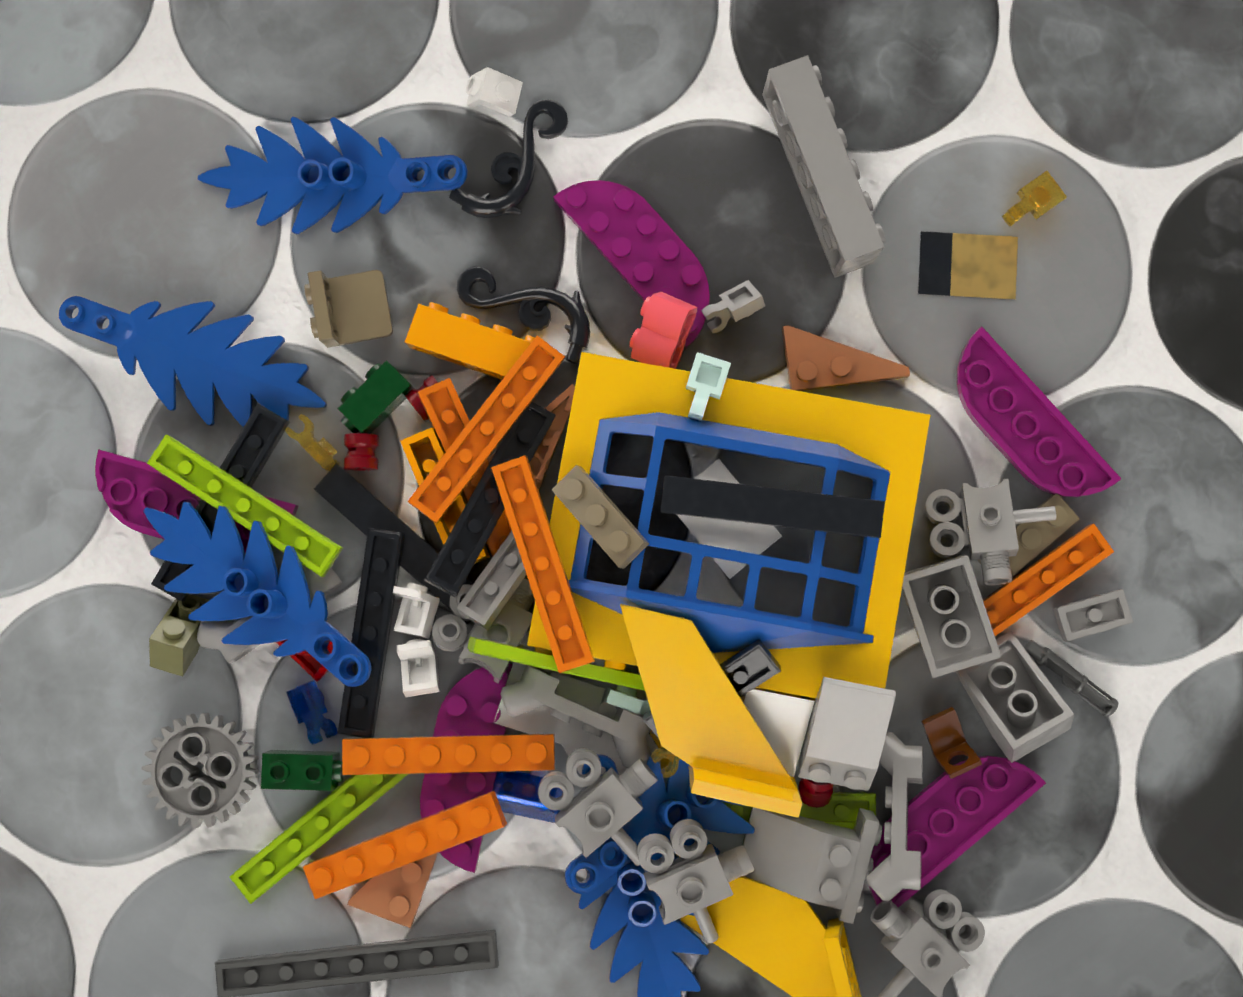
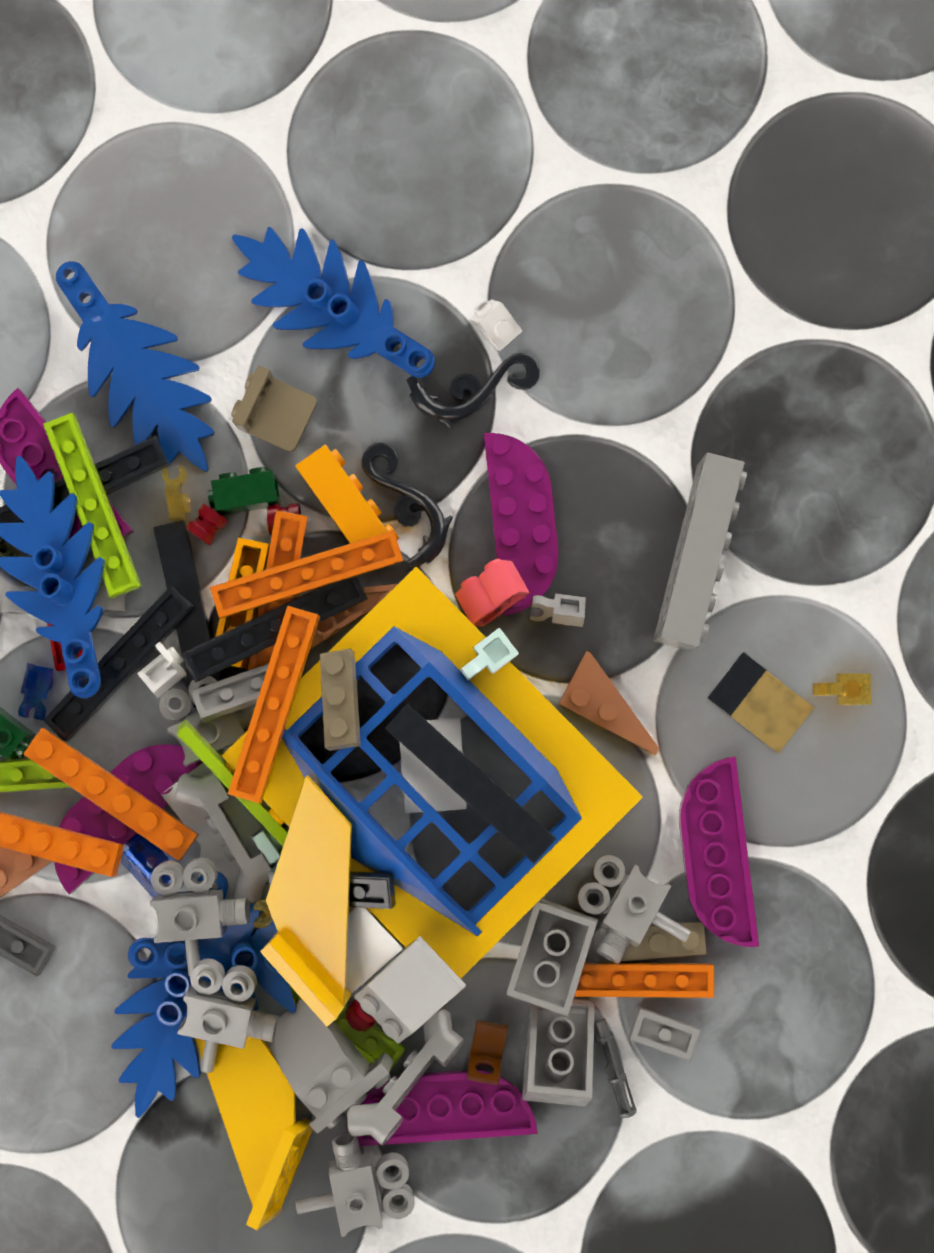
camera: 35 degrees right, 0 degrees up
white bracket [396,639,440,697] -> none

